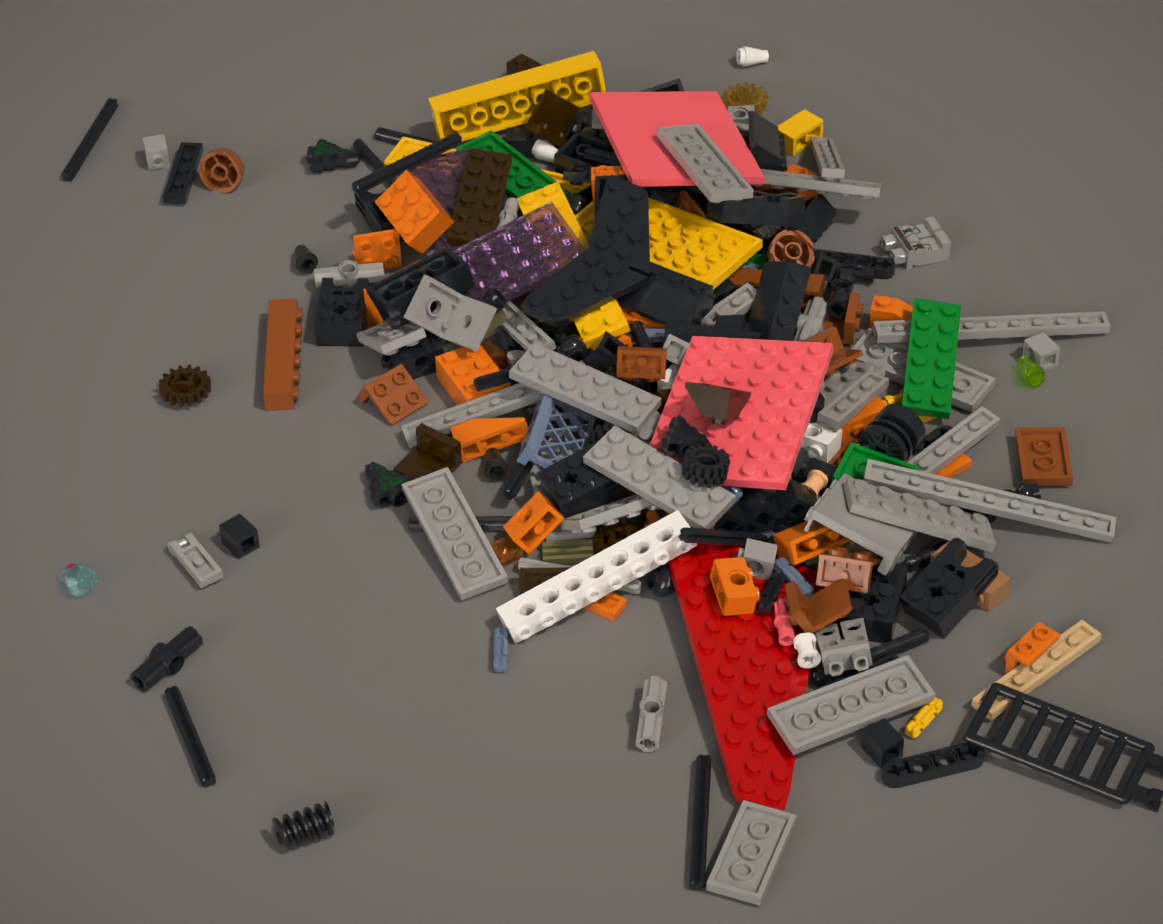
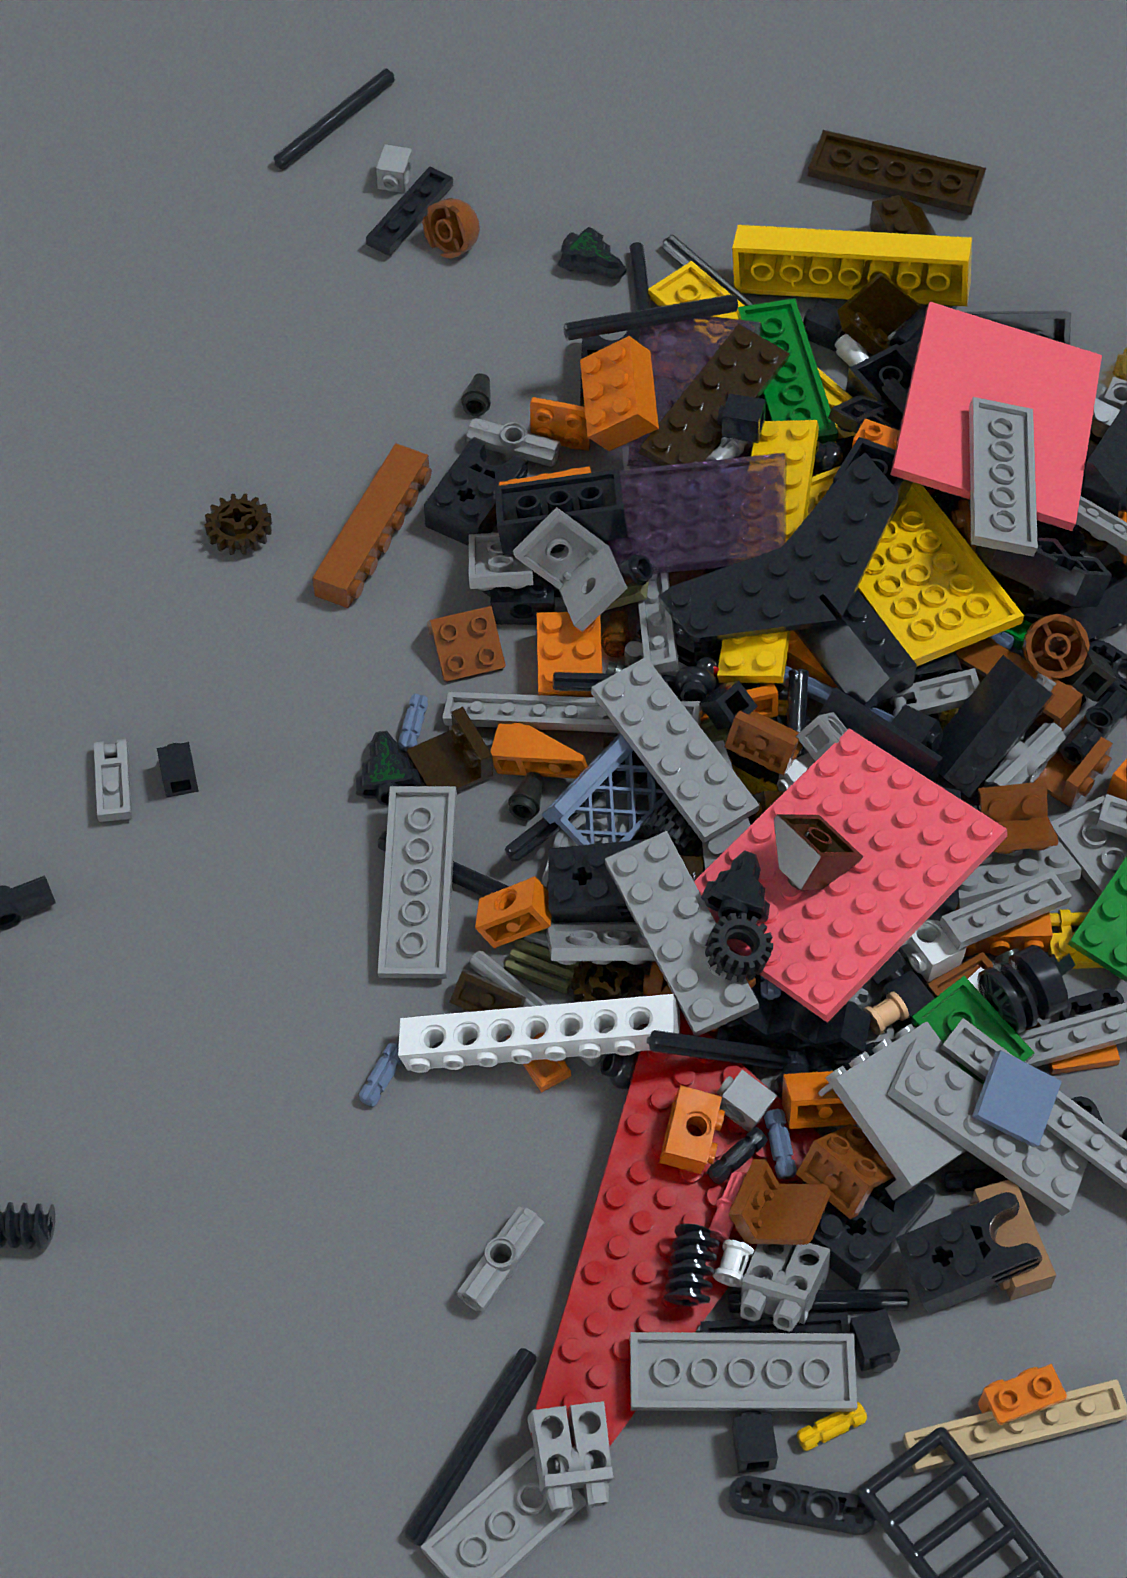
camera: 25 degrees right, 15 degrees up
clear orange plate [490,536,524,566] -> none
none -> sand blue axle [398,694,428,752]
none -> light grey hips [527,1401,613,1512]
none -> black piece [663,1224,719,1307]
none -> black brick [717,394,765,443]
none -> dark brown plate [807,130,986,215]
none -> black brick [849,1309,900,1372]
none -> sand blue tile [972,1050,1062,1147]

